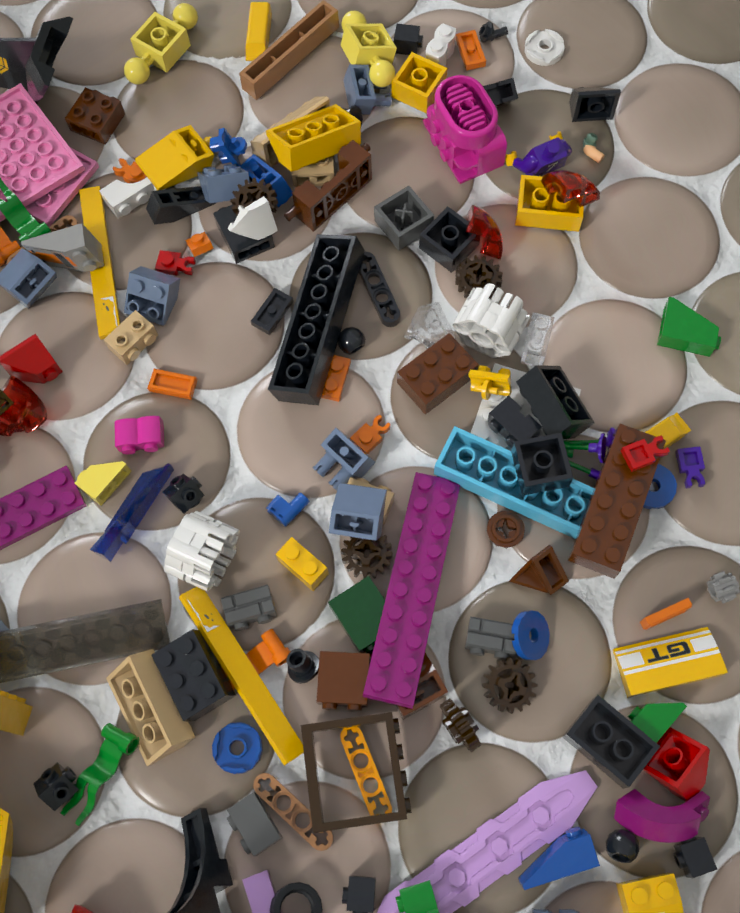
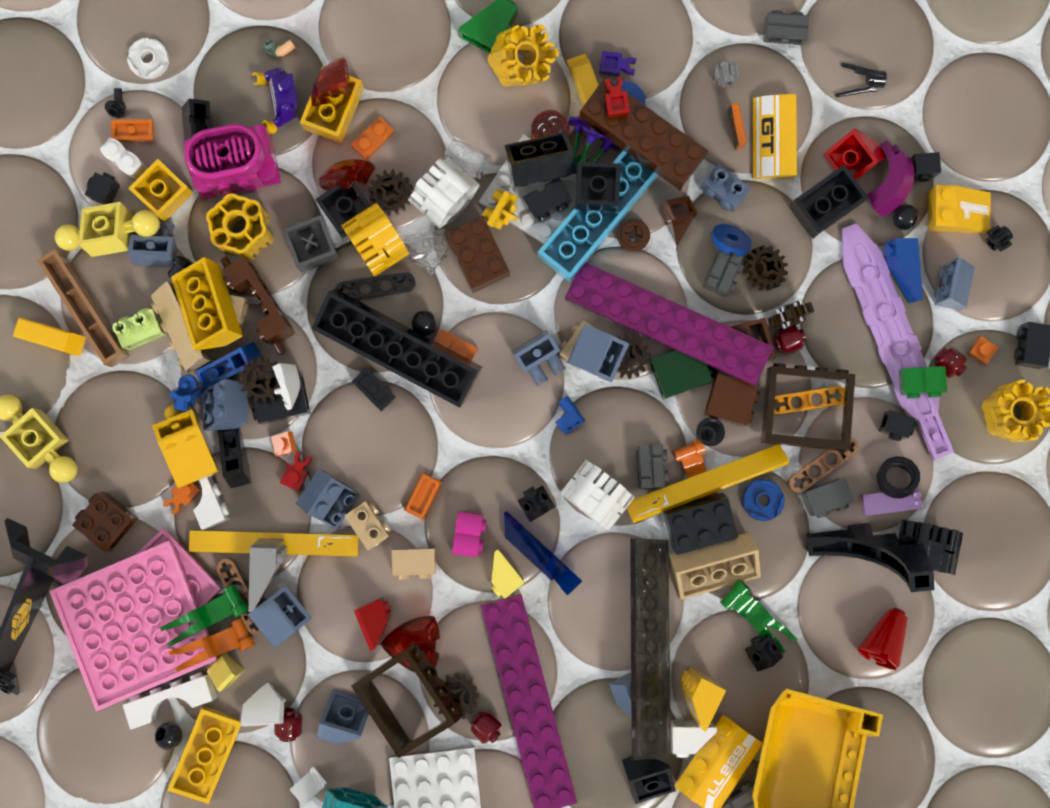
camera: 85 degrees left, 15 degrees up
yellow brick [275,537,329,591] -> none
orange plate [350,415,391,455] -> none
black slope [569,87,621,122] -> none
green slope [627,703,687,743] -> none
none -> yellowish green brick [112,308,167,350]
none -> yellow piece [206,193,274,261]
none -> yellow piece [341,203,409,277]
none -> orange plate [351,116,395,161]
none -> tan brick [392,548,436,580]
none -> yellow piece [488,24,559,87]
none -> clear red head [531,110,569,139]
none -> sand blue brick [700,163,751,212]
none -> dark red head [773,325,806,355]

